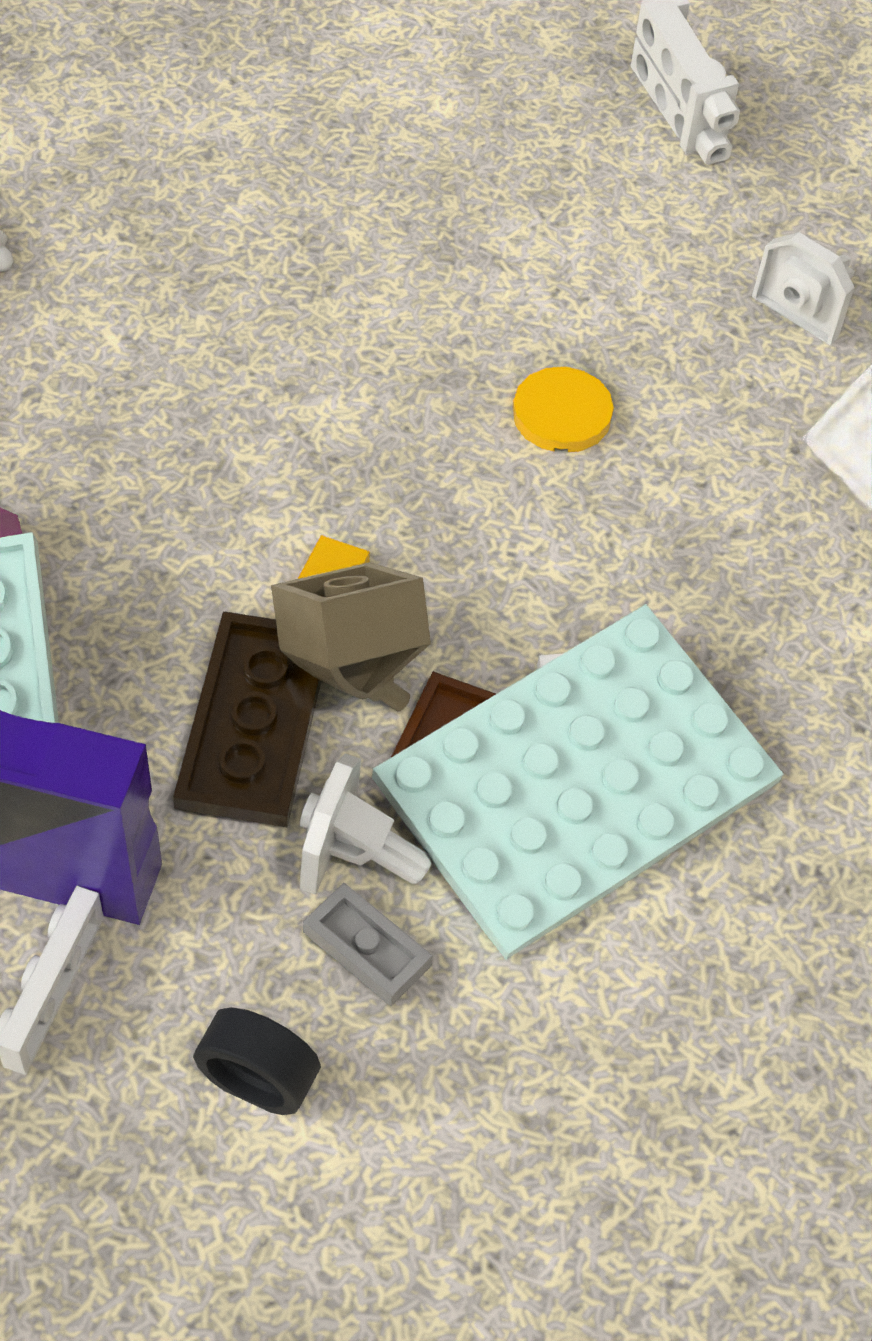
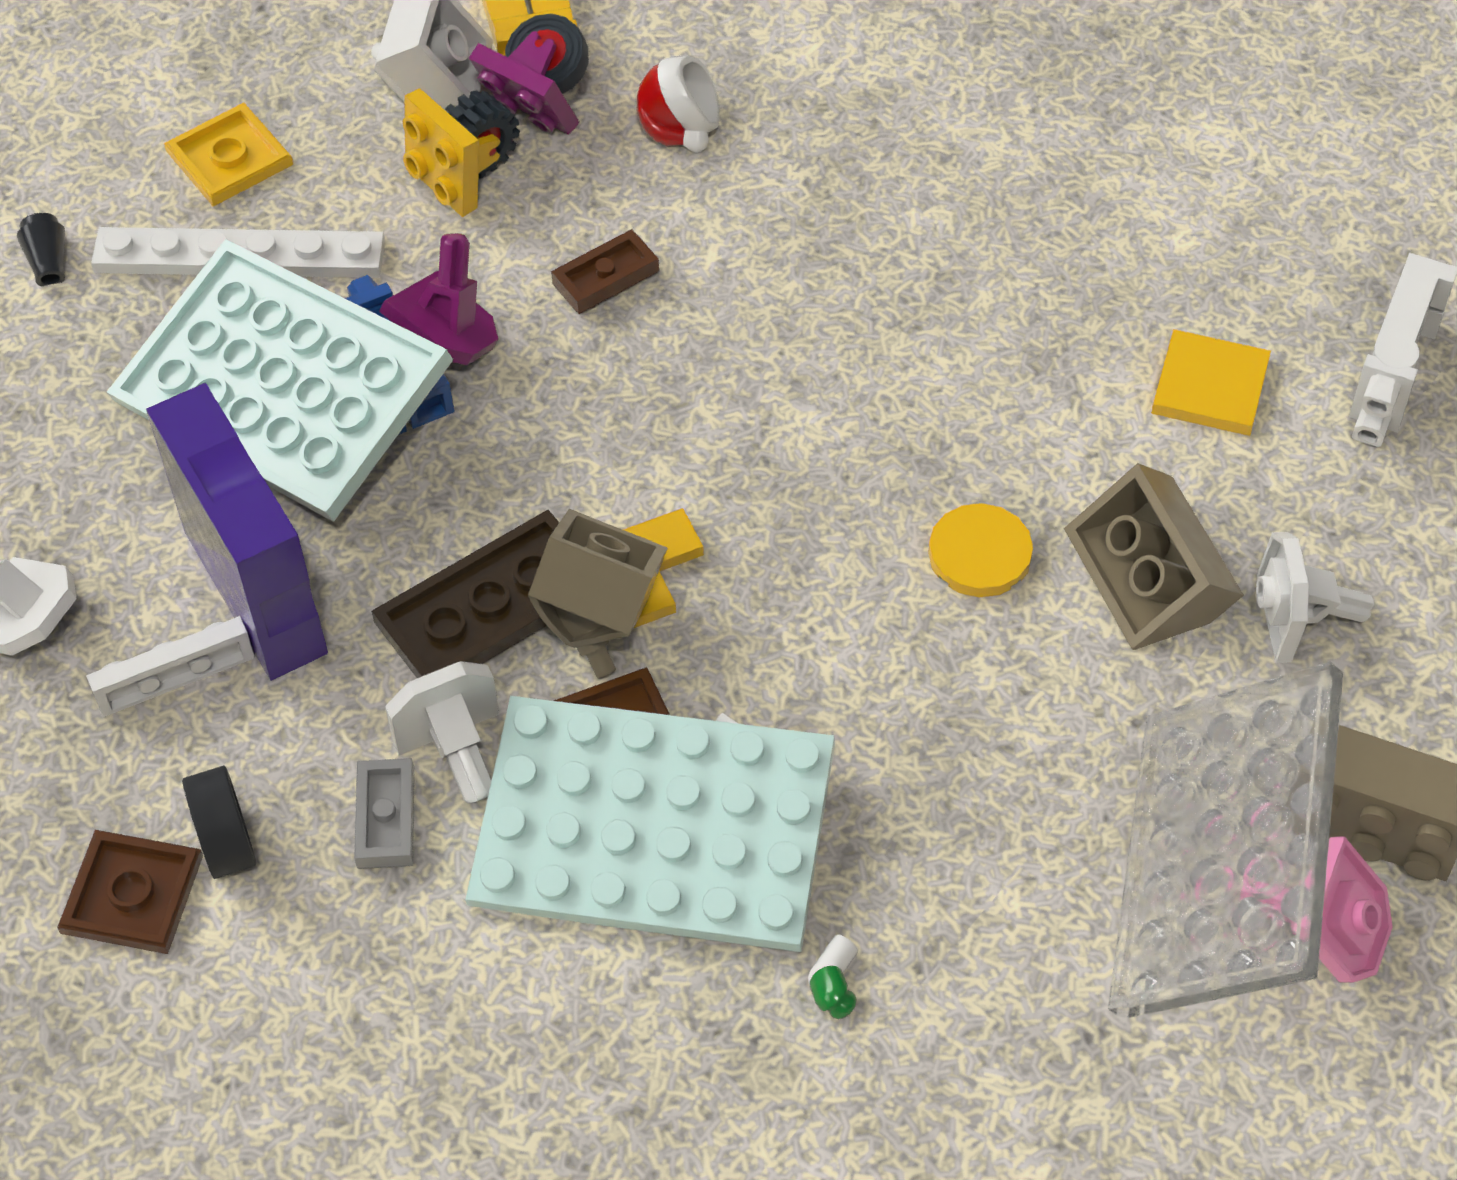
camera: 50 degrees right, 0 degrees up
none -> reddish brown tile [57,830,203,954]
none -> reddish brown plate [551,229,659,314]
none -> green arm [808,935,858,1019]
none -> dark tan slope [1064,463,1244,650]
none -> yellow tile [1151,329,1271,436]

